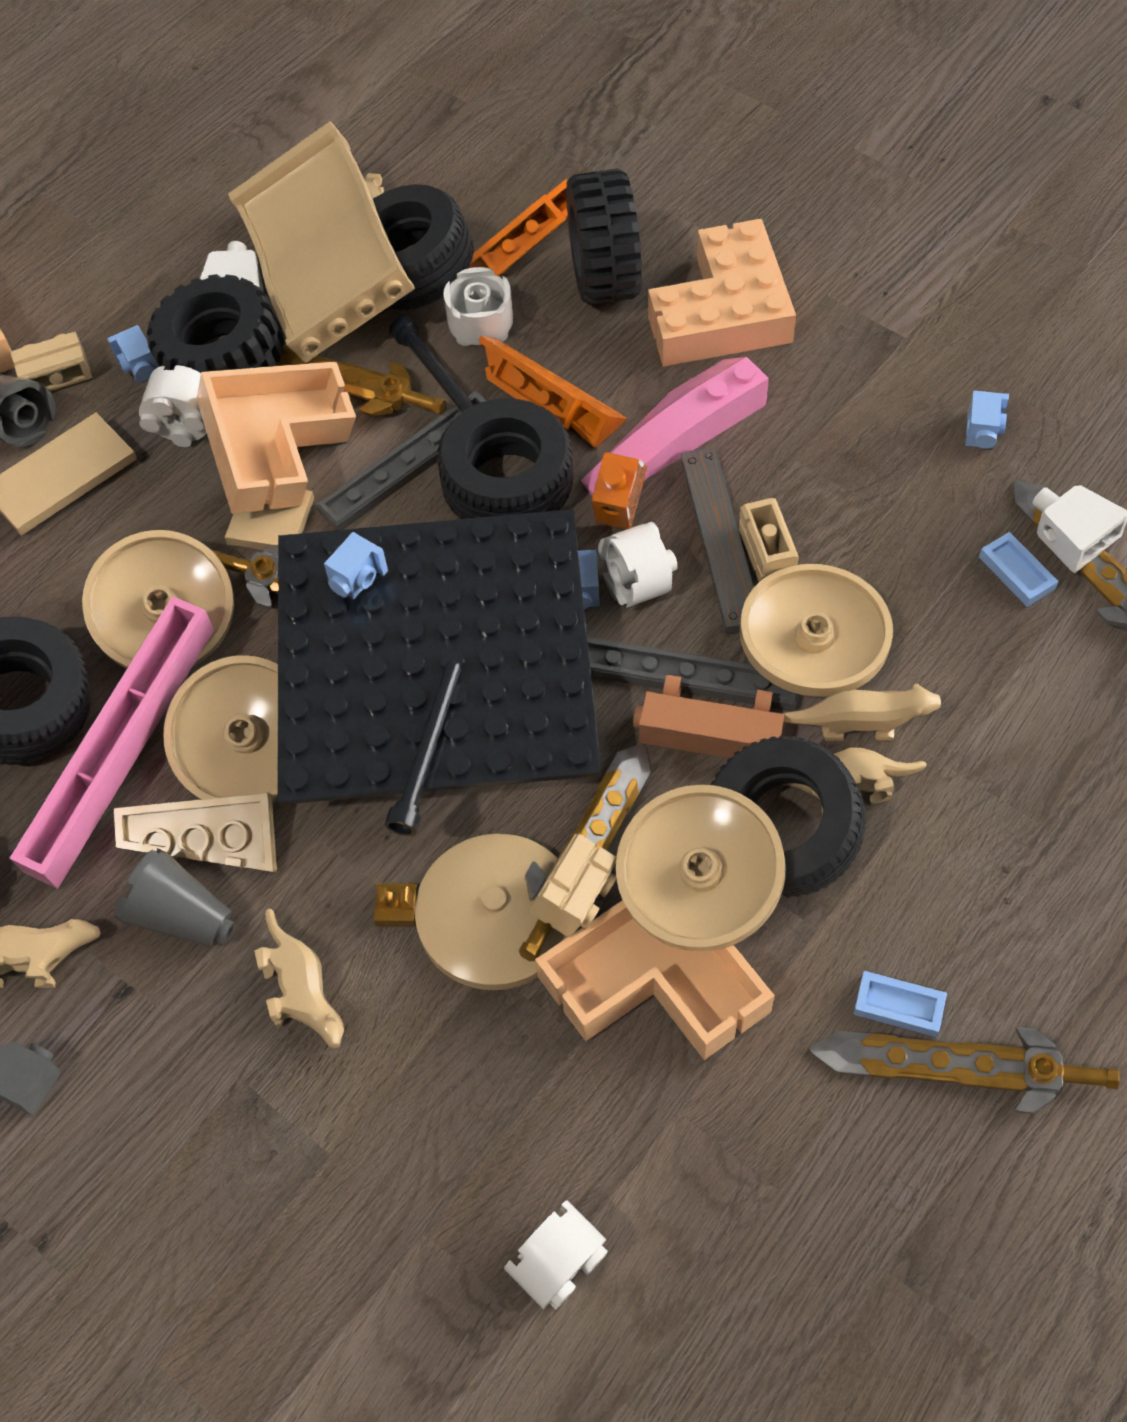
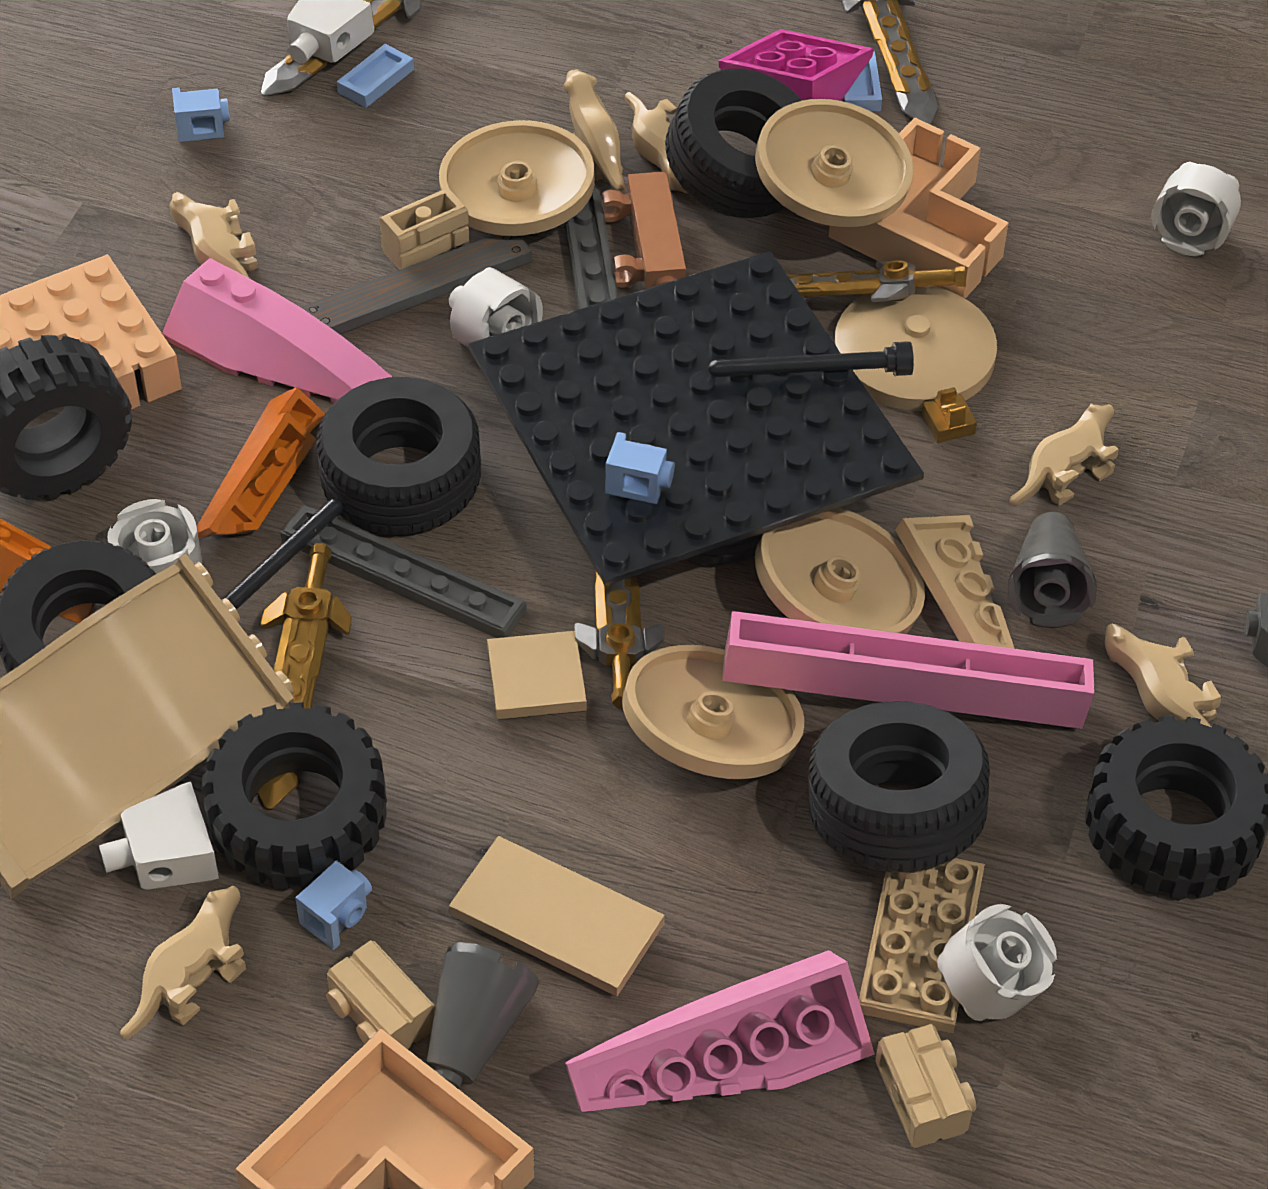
camera: 115 degrees left, 10 degrees down
white brick [139,365,207,447] -> none
light nougat piece [196,362,356,514] -> none
tan brick [529,834,616,937] -> none
orange torso [592,452,648,530] -> none
none -> tan animal [120,886,246,1040]
none -> tan animal [169,192,257,278]
none -> dark pink slope [718,29,873,101]

